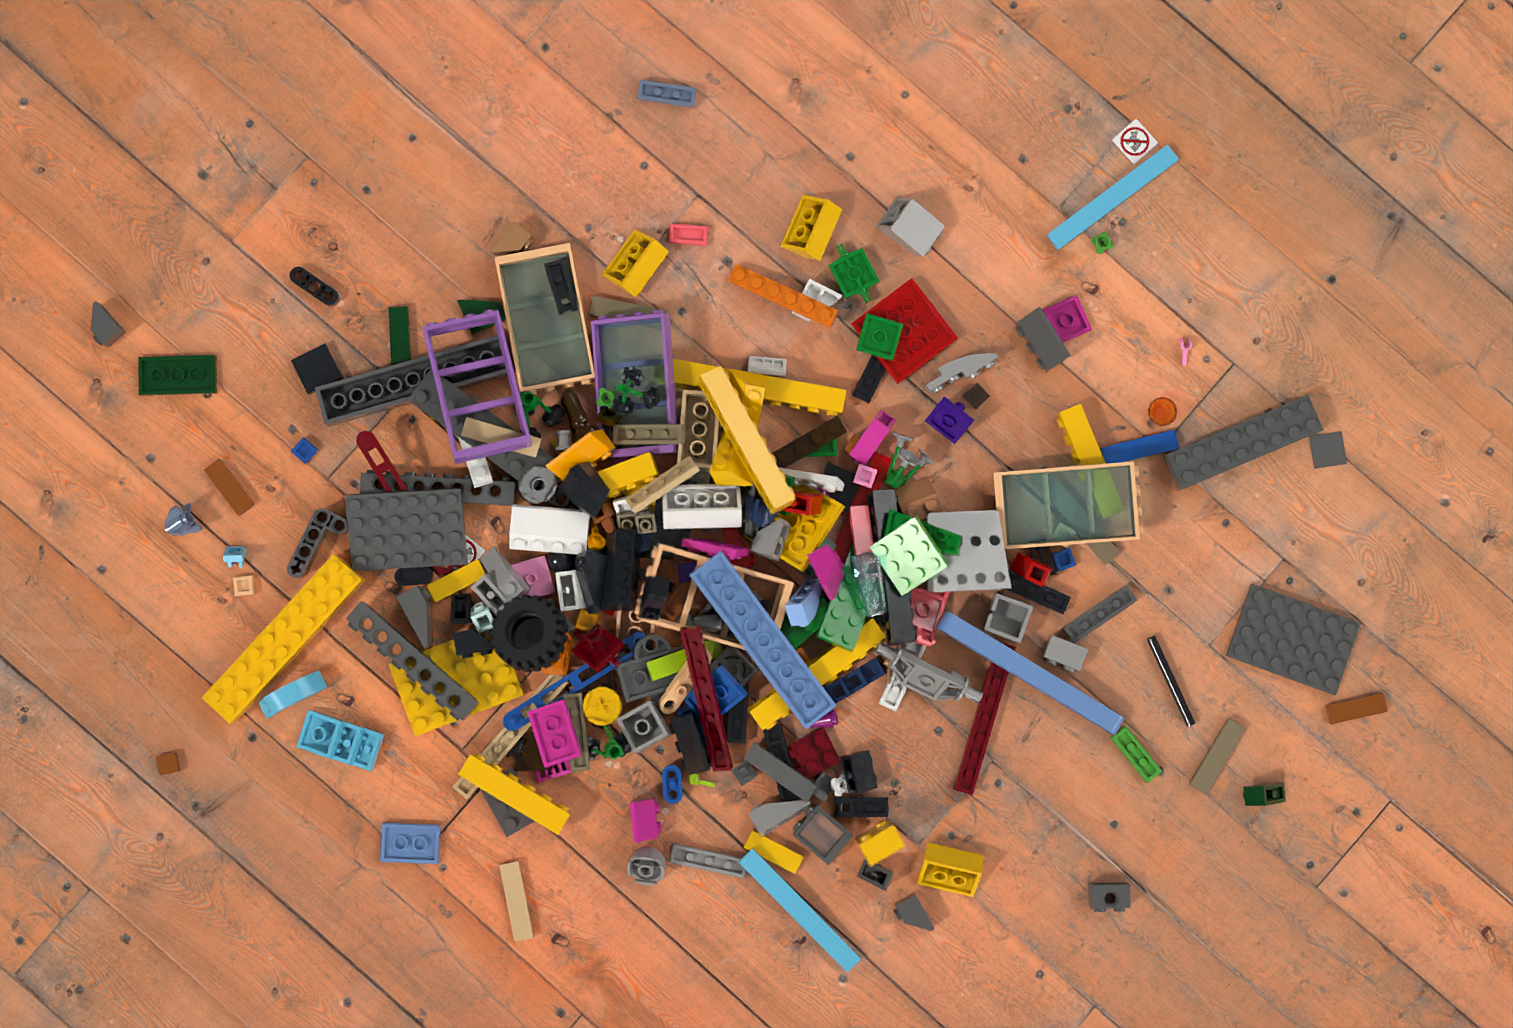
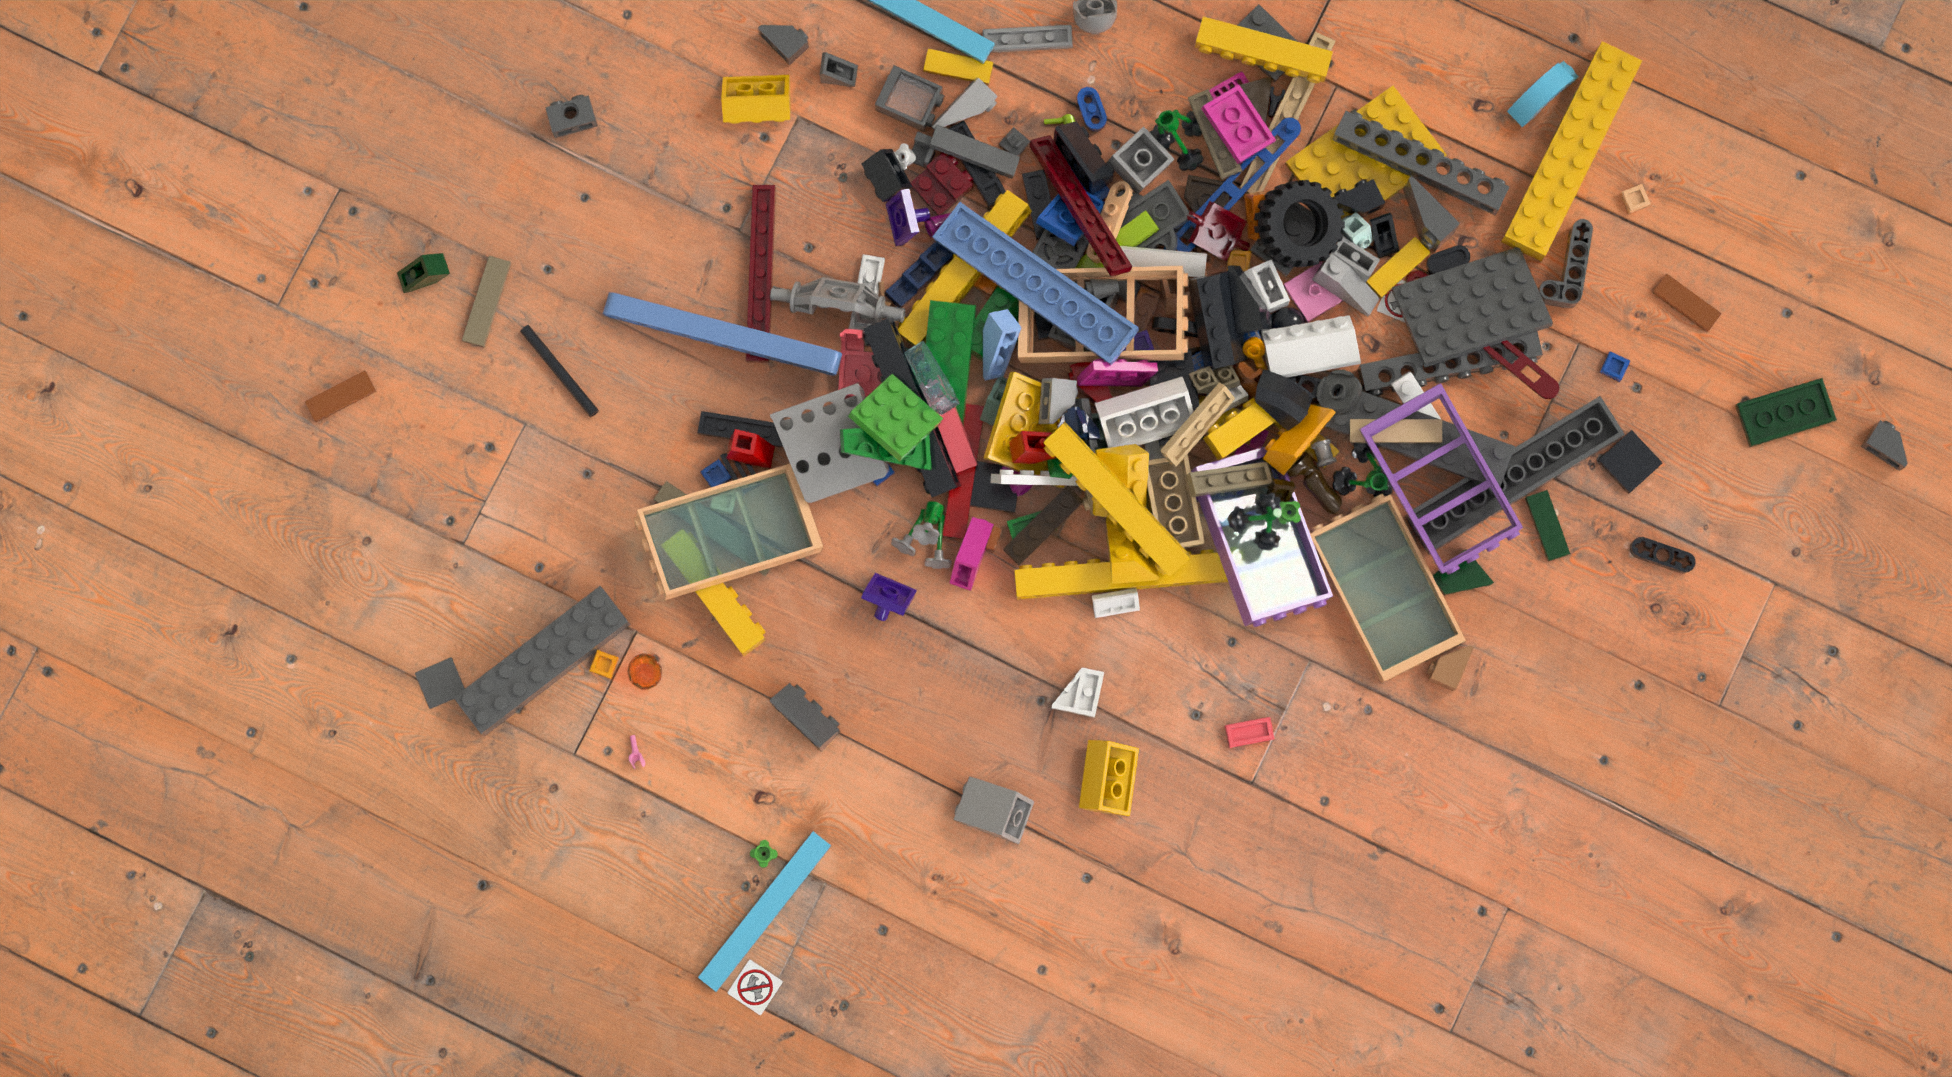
camera: 170 degrees right, 5 degrees down
sand blue brick [164,503,202,536] -> none
medium azure tile [223,546,247,568] -> none
medium azure slope [296,710,384,771] -> none
black plate [544,259,578,315] -> none
yellow tile [583,687,622,726] -> none
dark tan tile [589,296,667,330] -> none
yellow slope [602,229,669,298] -> none
dark pink slope [629,798,662,843] -> none
sand blue plate [637,80,697,108] -> none
black slope [638,576,668,621] -> none
orange plate [727,264,838,329] -> none
dark pink slope [807,545,844,601] -> none
green plate [828,243,880,304] -> none
black plate [834,797,888,817] -> none
red plate [851,278,958,385] -> none
black tile [852,356,886,404] -> none
bright pink plate [853,464,877,489] -> none
yellow brick [855,819,905,866] -> none
green tile [856,313,903,361] -> none
nougat slope [894,477,943,520] -> none
light grey slope [924,353,998,394] -> none
clear smoke tile [963,383,990,410] -> none
light grey piece [982,593,1033,643] -> none
light grey brick [1041,635,1088,673] -> none
dark pink tile [1042,295,1092,342] -> none
dark grey plate [1063,585,1138,643] -> none
blue tile [1100,430,1179,464] -> none
bright green tile [1110,726,1162,783] -> none
dark grey plate [1226,584,1361,696] -> none
none -> light orange tile [589,650,619,679]
none -> dark purple tile [885,189,930,246]
none -> white tile [1120,246,1207,277]

